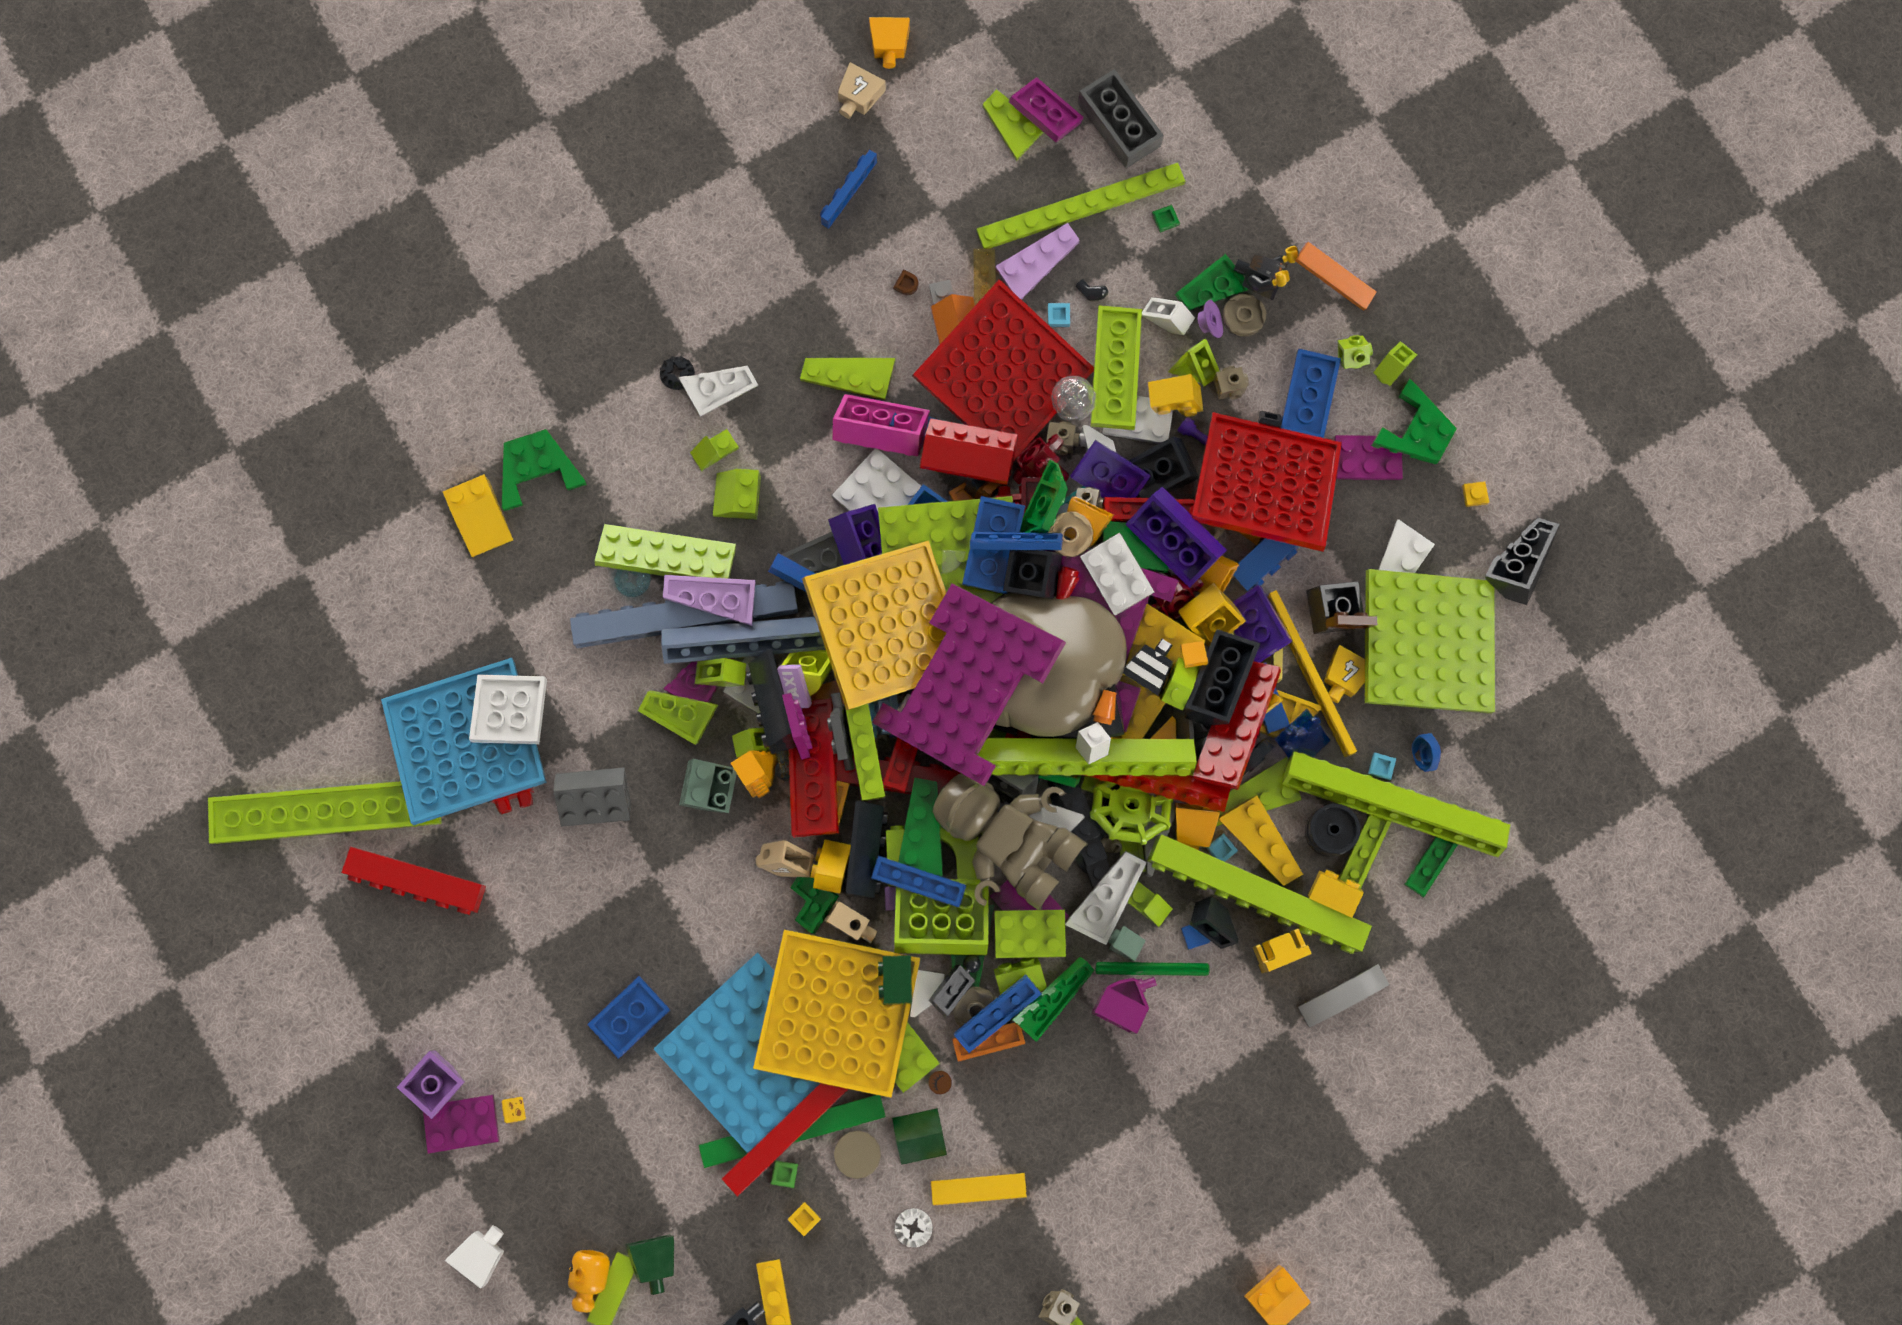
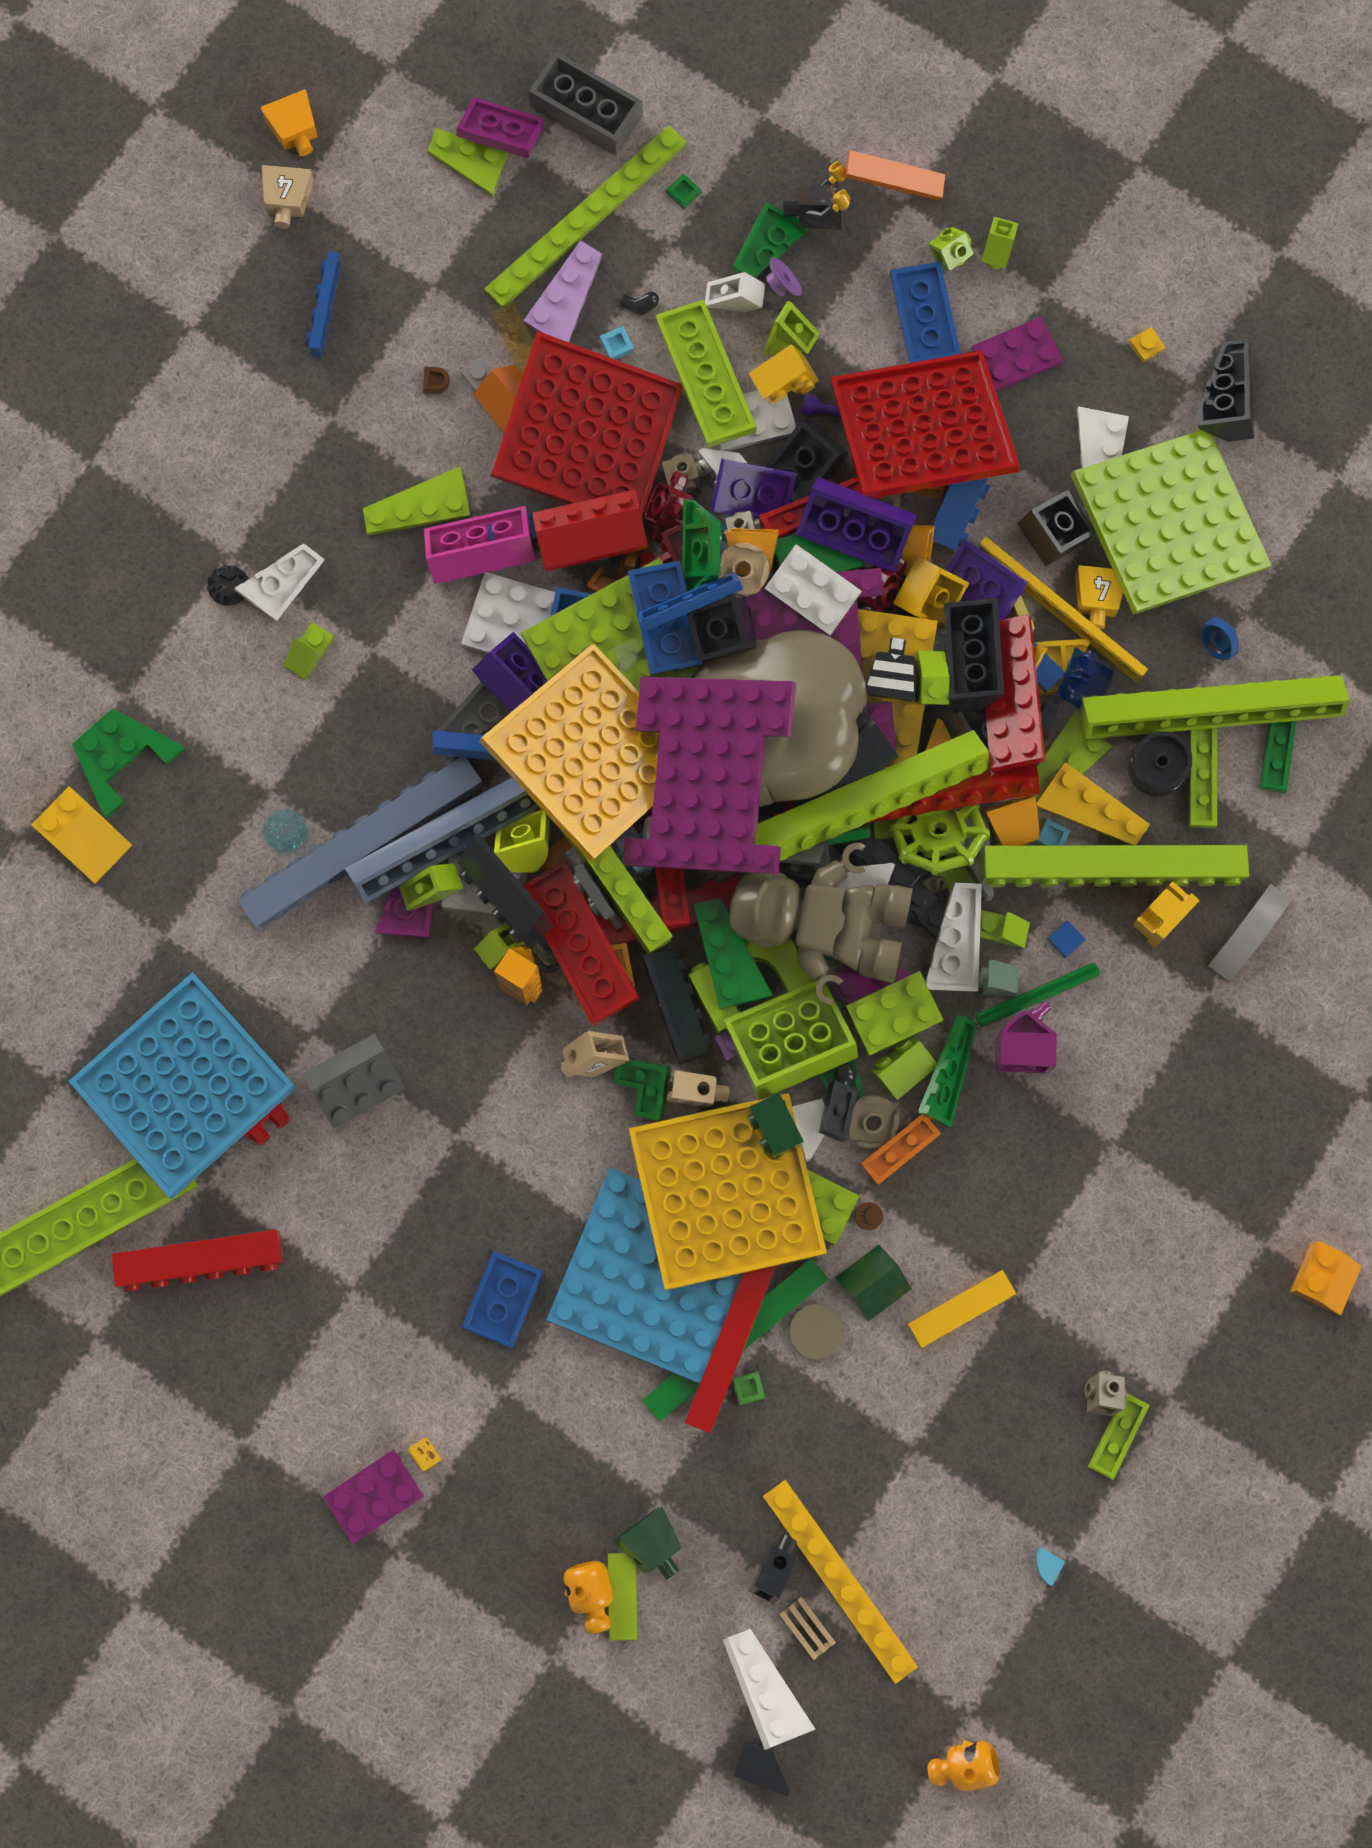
camera: 25 degrees left, 0 degrees up
medium lavender slope [397,1050,465,1119] -> none
white torso [445,1225,504,1288] -> none
white plate [469,675,547,744] -> none
lime plate [595,524,736,579] -> none
lime wing [638,690,718,745] -> none
lavender wing [663,575,756,626] -> none
sand green slope [679,759,737,813] -> none
lime slope [713,469,761,519] -> none
lavender tile [777,665,812,708] -> none
magenta plate [782,693,812,759] -> none
yellow plate [787,1202,821,1236] -> none
yellow brick [810,840,851,894] -> none
blue tile [871,856,967,907] -> none
white gear [895,1208,932,1248] -> none
blue plate [954,975,1041,1053] -> none
clear cylinder [1051,375,1096,421] -> none
red cone [1055,566,1080,600] -> none
white brick [1076,722,1111,764] -> none
orange cone [1092,690,1117,725] -> none
light orange tile [1180,641,1208,668] -> none
black slope [1190,896,1239,949] -> none
dark tan brick [1213,366,1249,400] -> none
dark tan tile [1223,294,1266,336] -> none
black slope [1258,411,1282,428] -> none
yellow brick [1308,869,1364,918] -> none
reddish brown plate [1326,612,1378,629] -> none
medium azure tile [1368,752,1396,781] -> none
green wing [1371,379,1457,465] -> none

